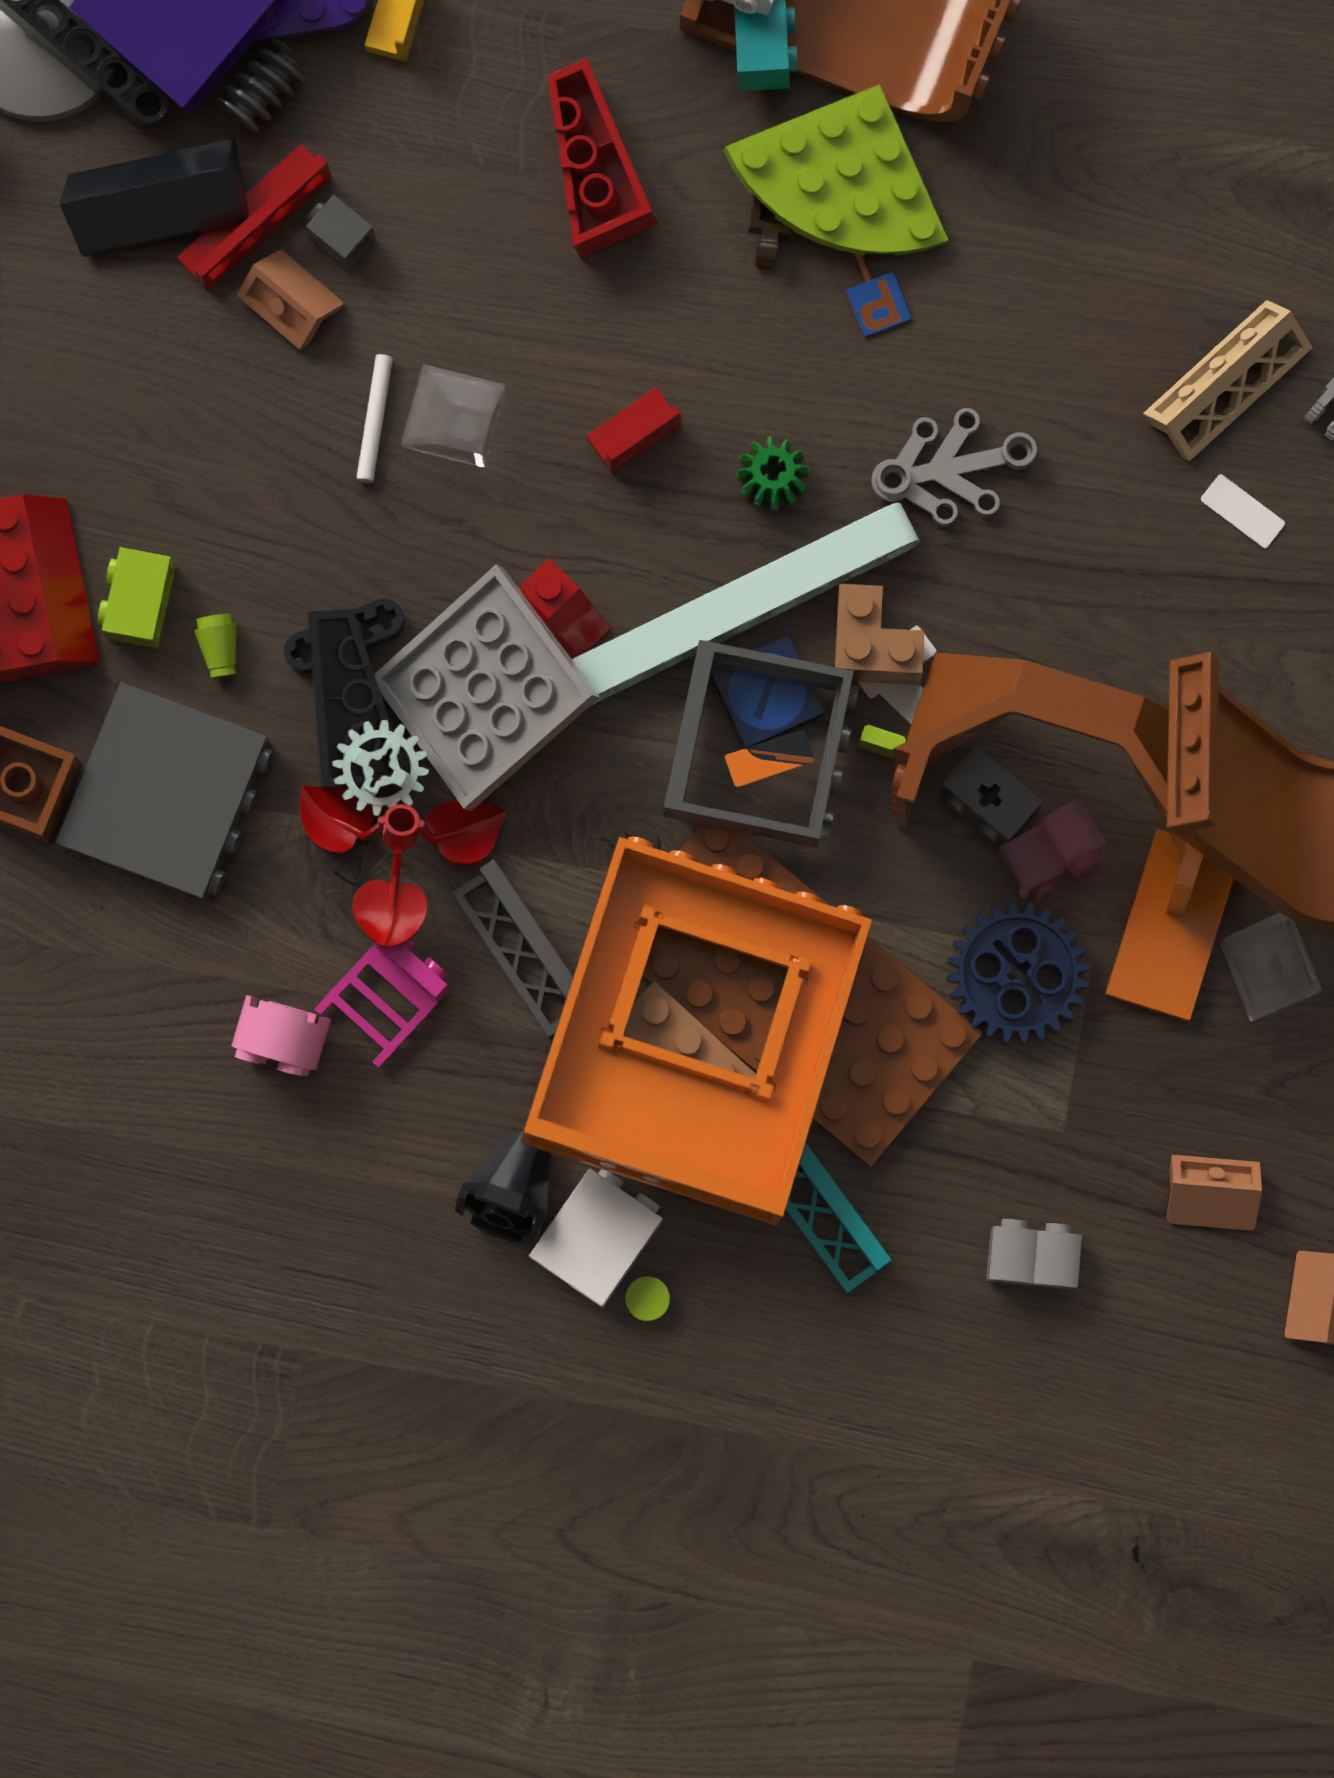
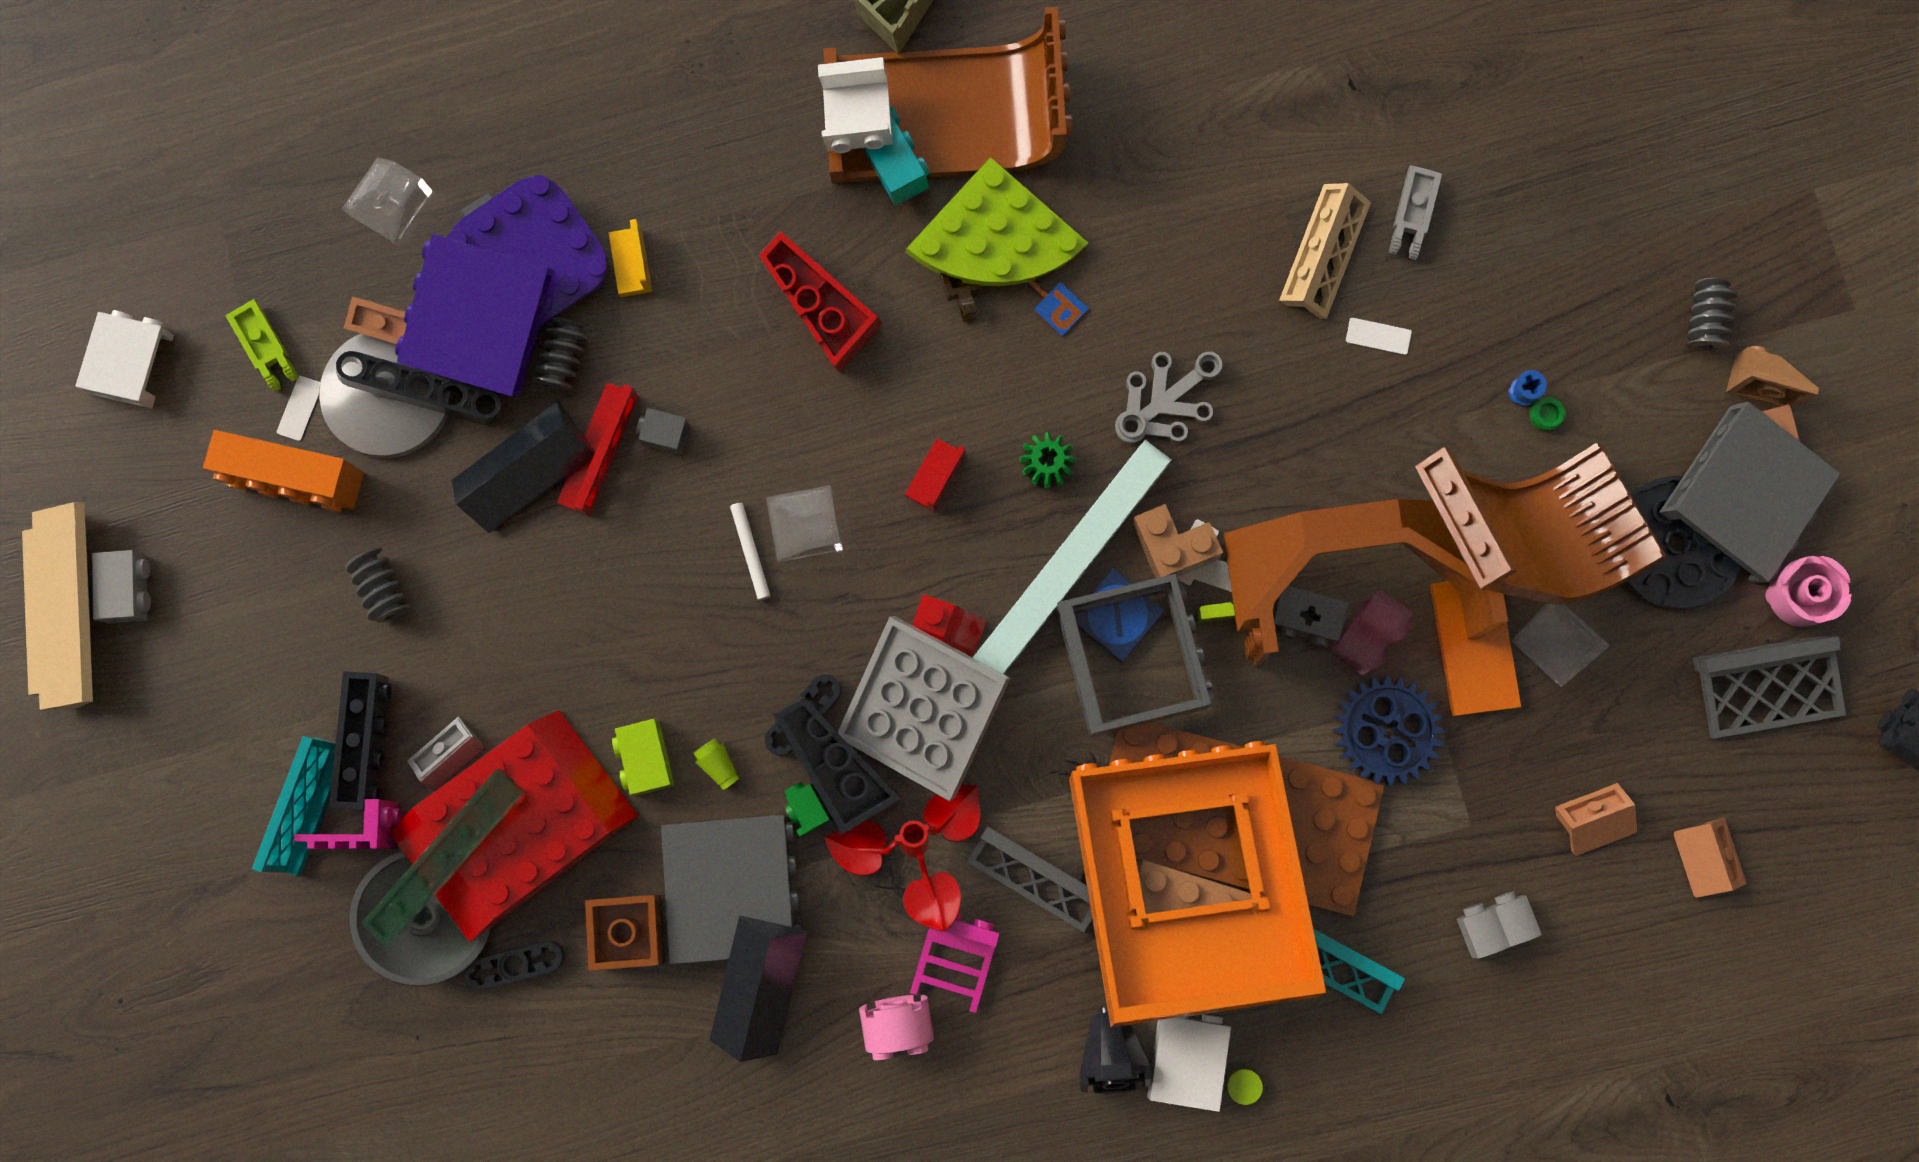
camera: 25 degrees left, 0 degrees up
nougat panel [237,250,343,350] -> none
light aqua gear [332,720,429,816] -> none
sticker [725,730,815,787] -> none
none -> black slope [710,915,808,1062]
none -> green brick [784,782,832,837]

